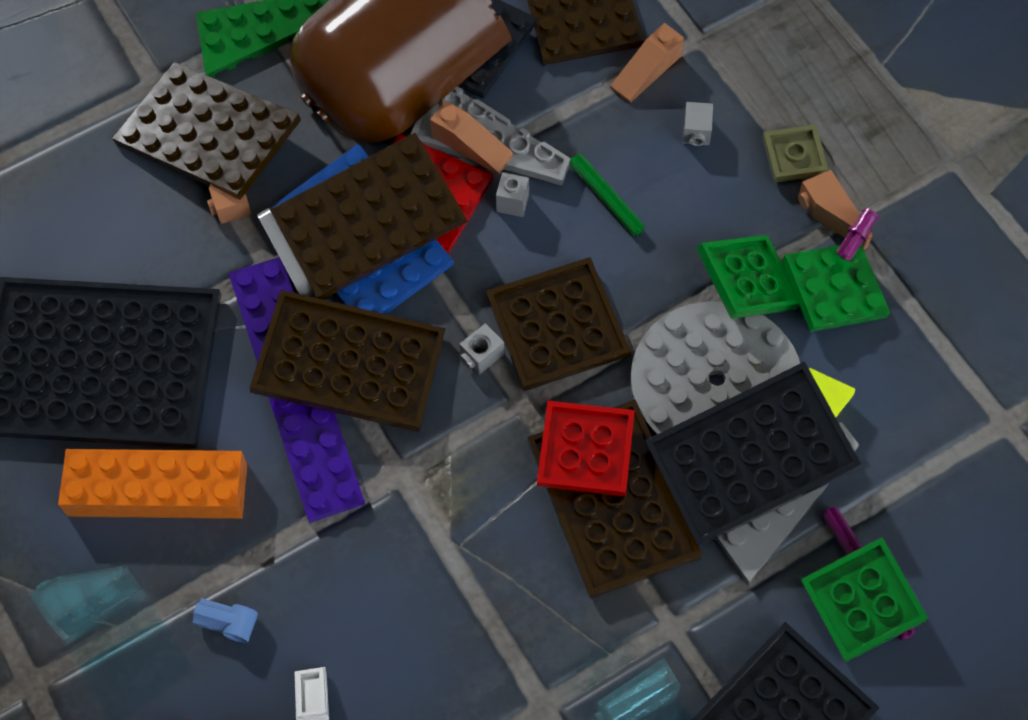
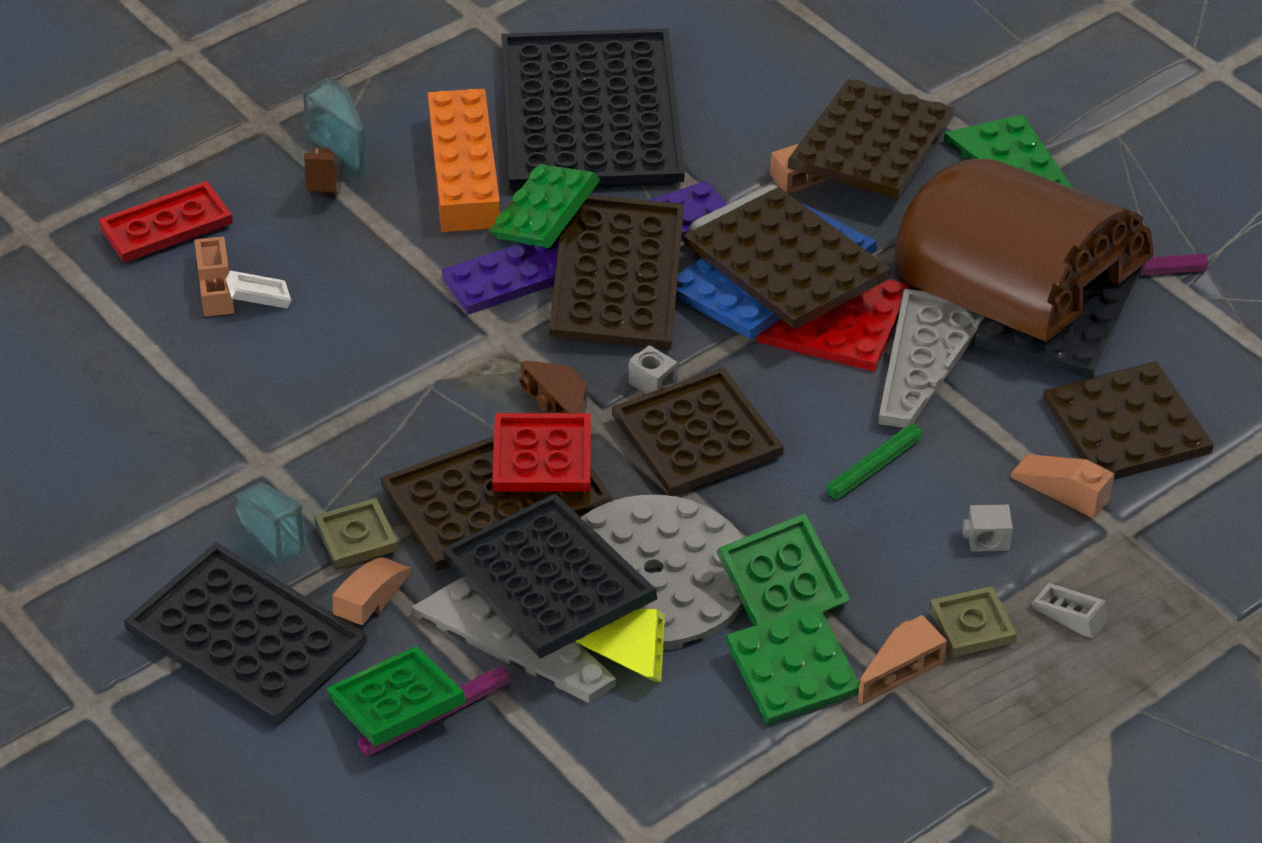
camera: 80 degrees right, 20 degrees down
medium blue piece [192,598,258,643] -> none
nougat slope [430,100,513,175] -> none
light grey brick [496,172,529,217] -> none
magenta axle [836,208,879,261] -> none
none -> reddish brown slope [304,148,344,194]
none -> olive plate [314,498,398,569]
none -> nougat slope [332,557,411,625]
none -> green plate [489,164,600,248]
none -> reddish brown slope [519,360,587,413]
none -> light grey slope [1031,583,1109,639]

